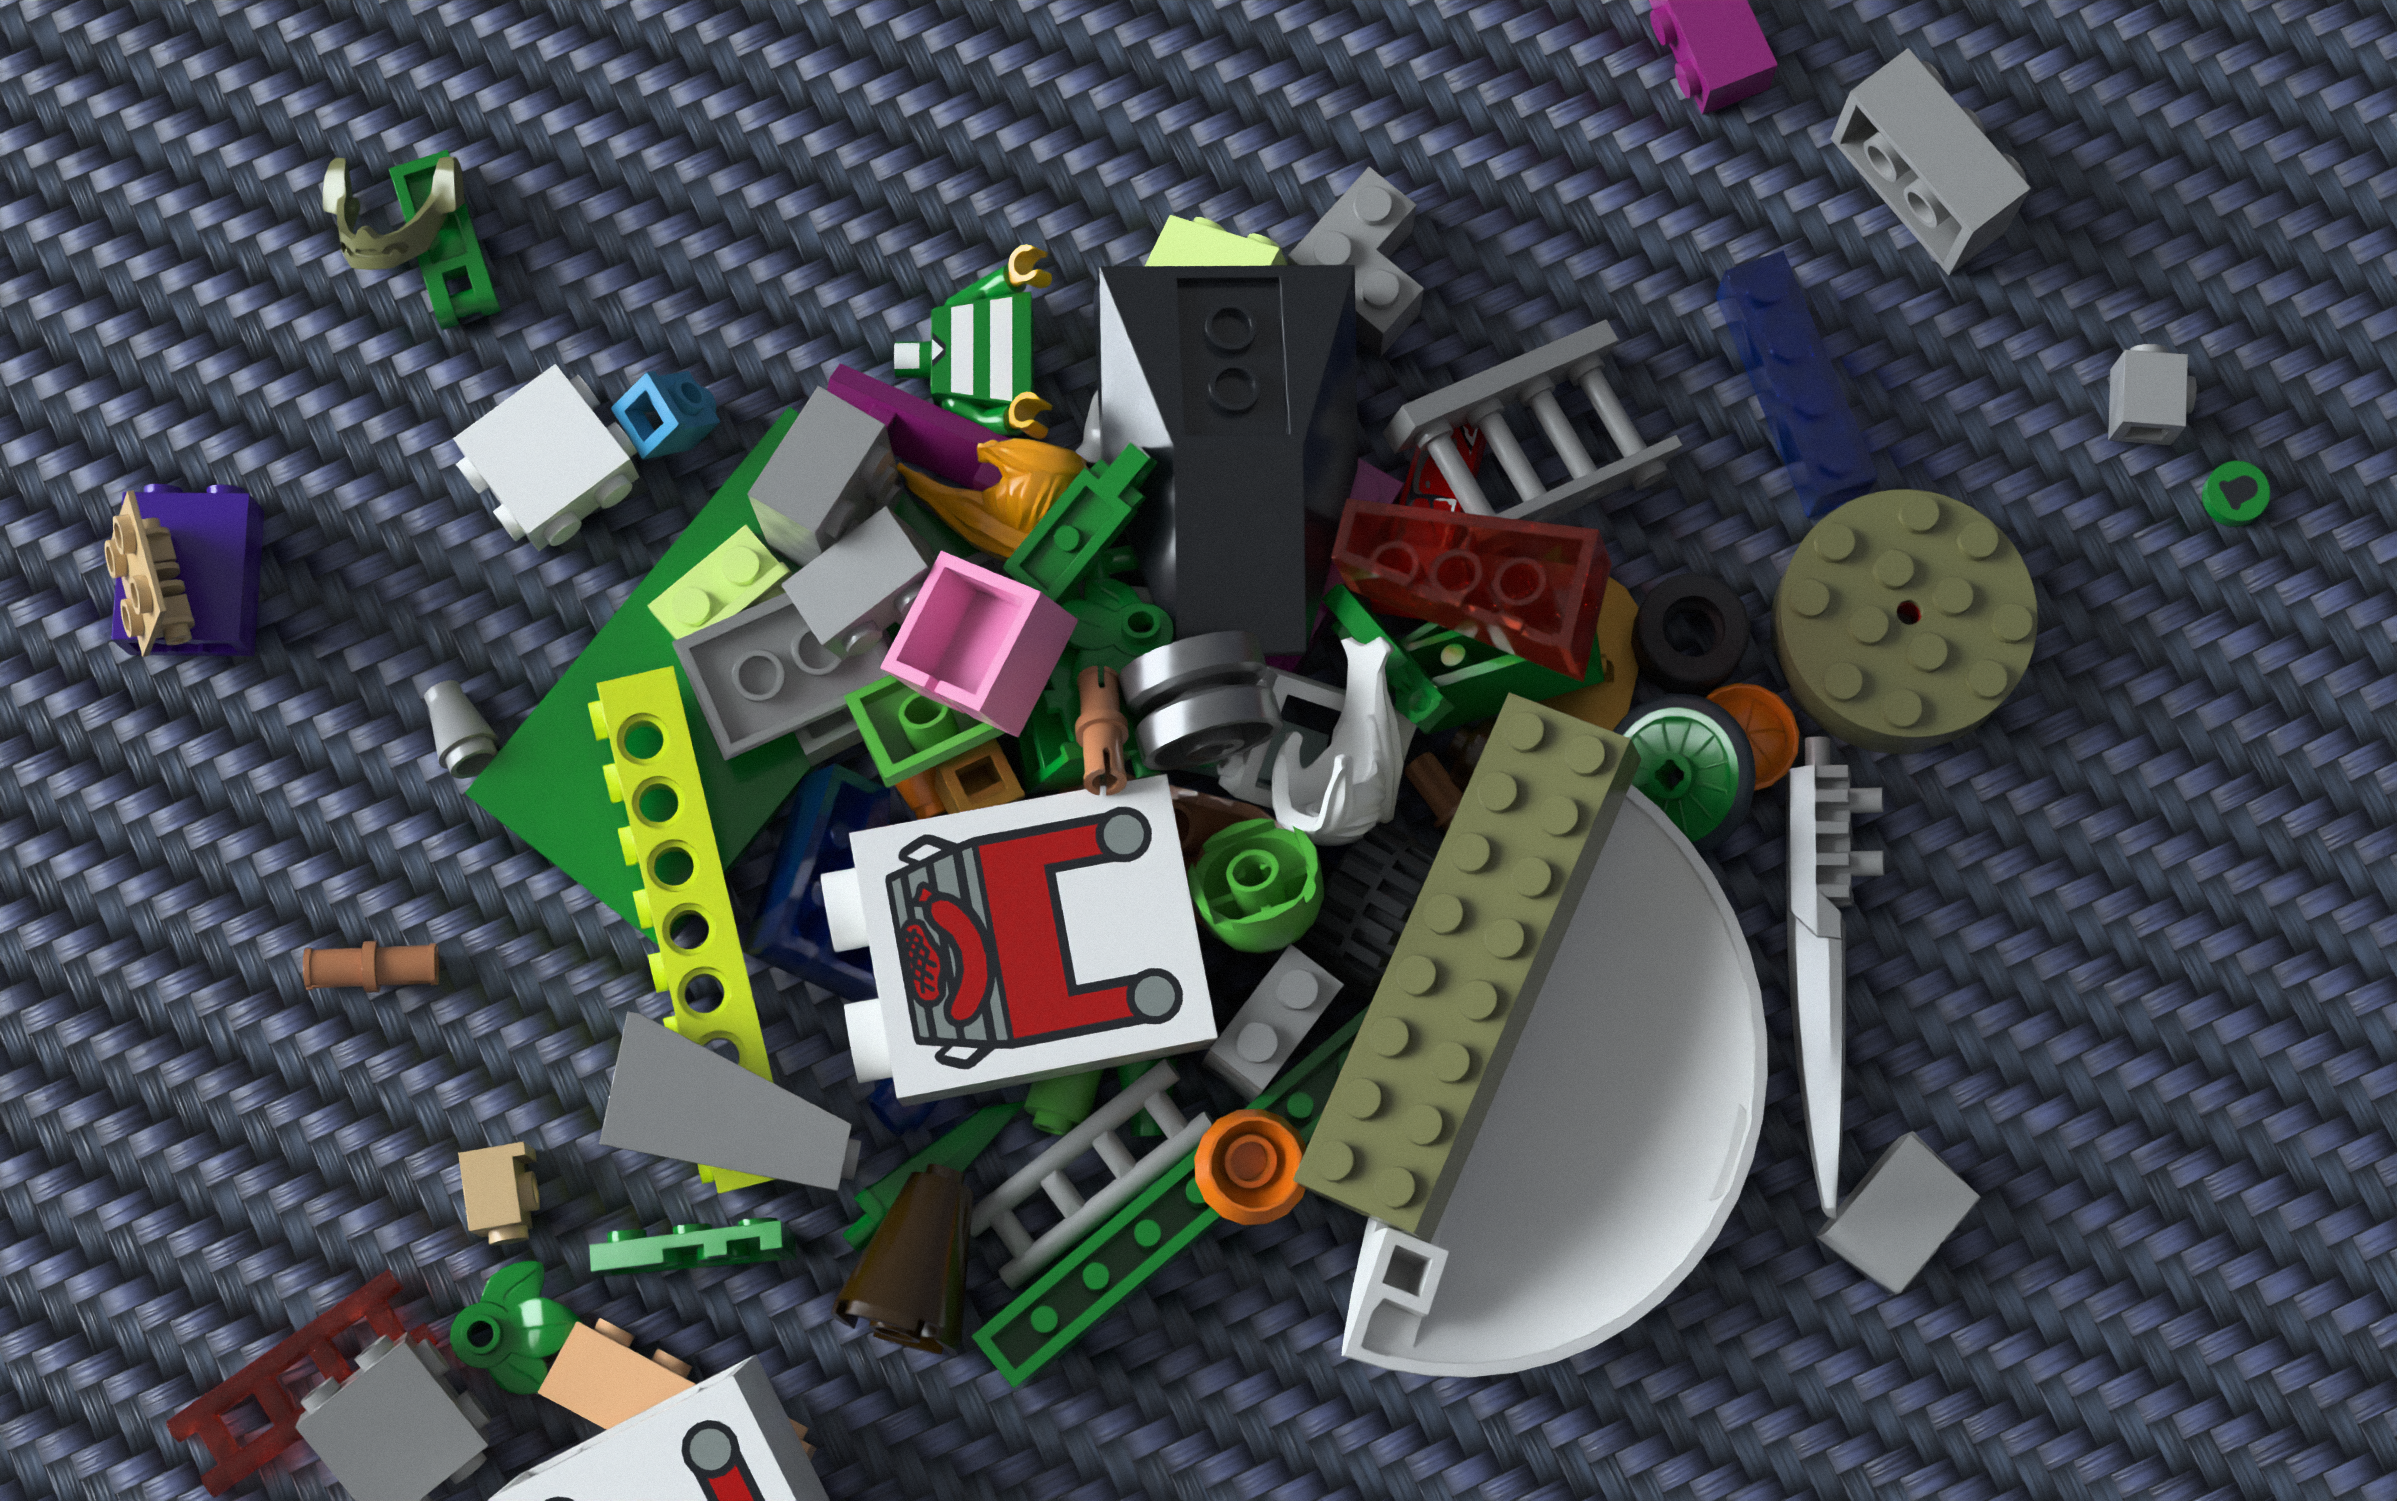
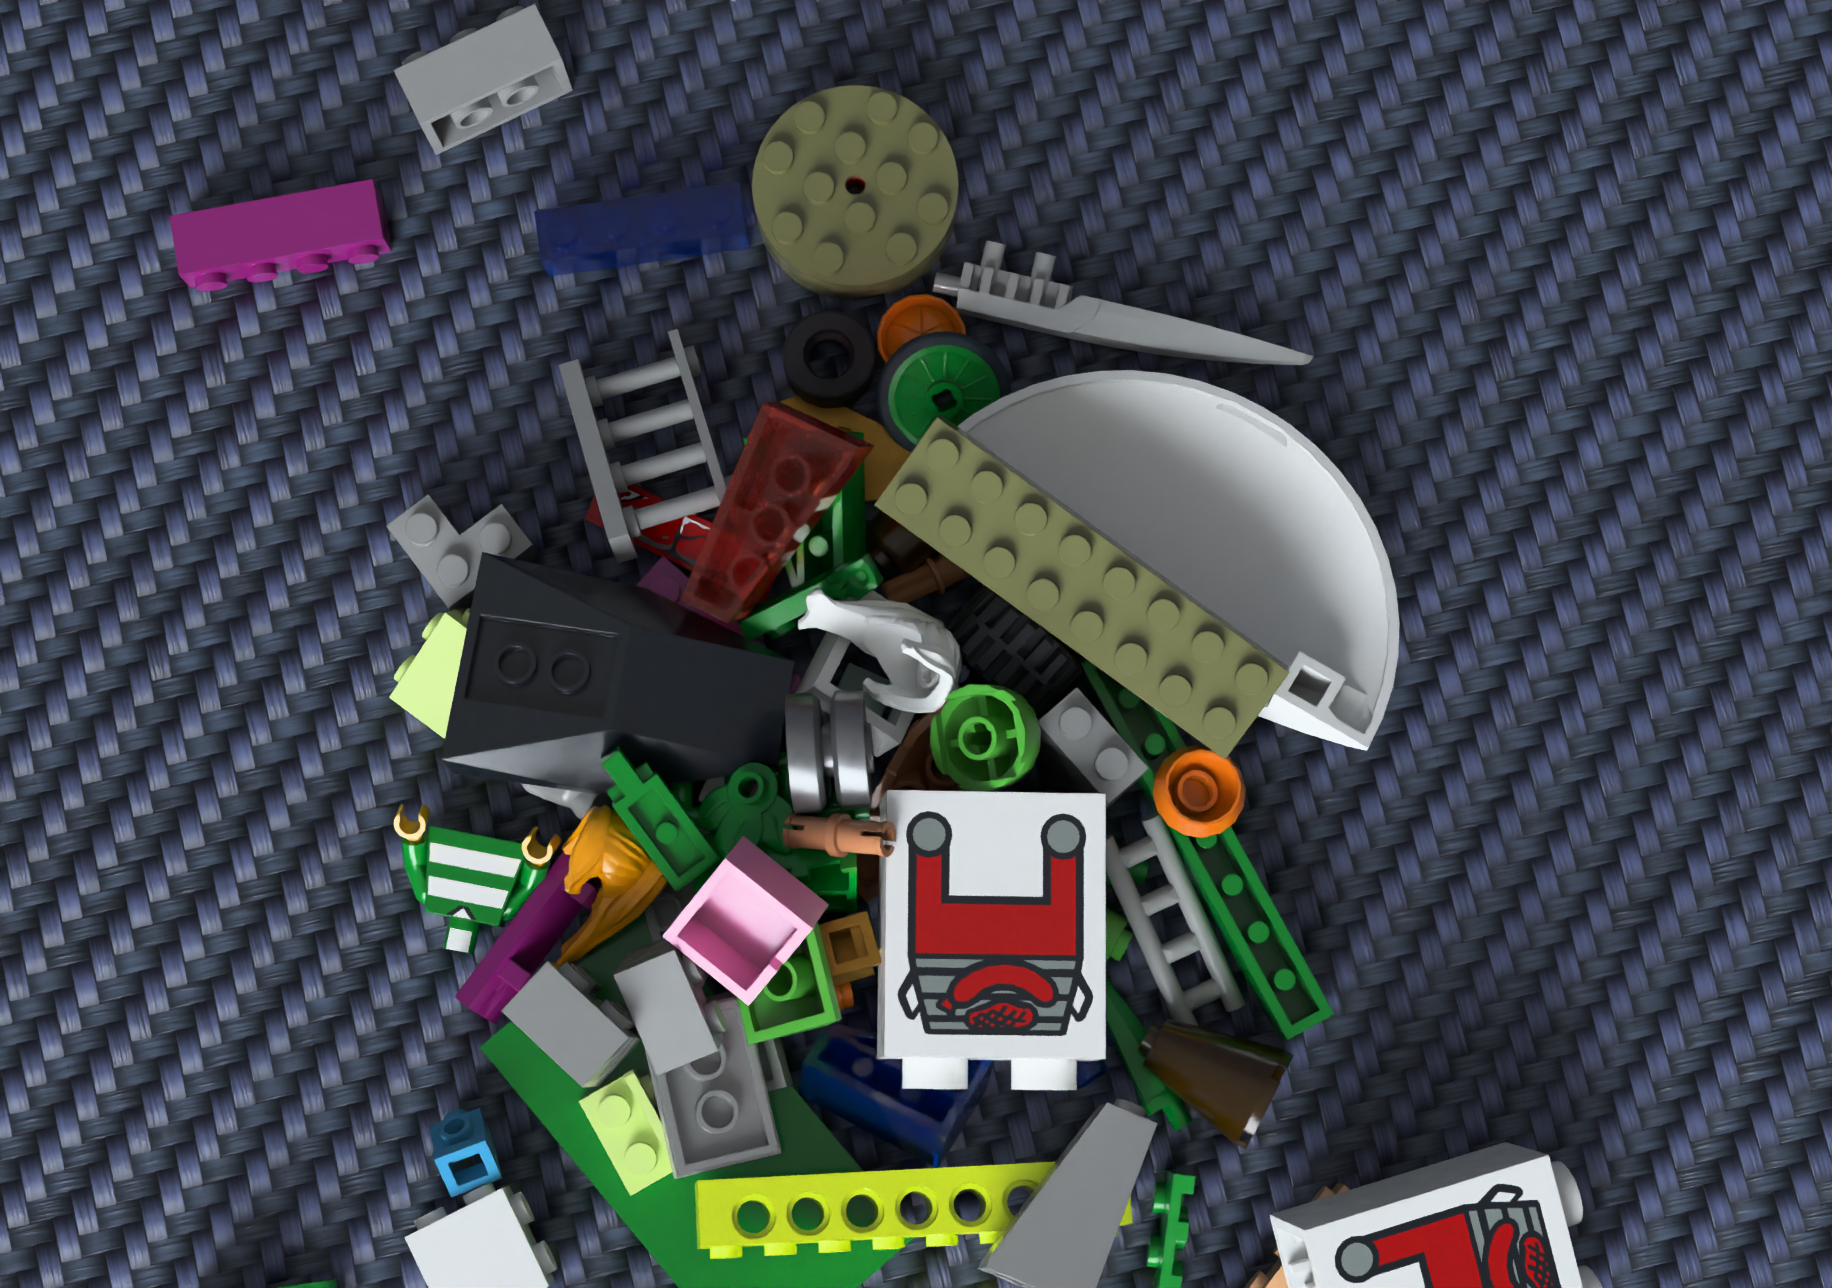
camera: 80 degrees left, 5 degrees up
light grey piece [1816,1131,1981,1296] -> none

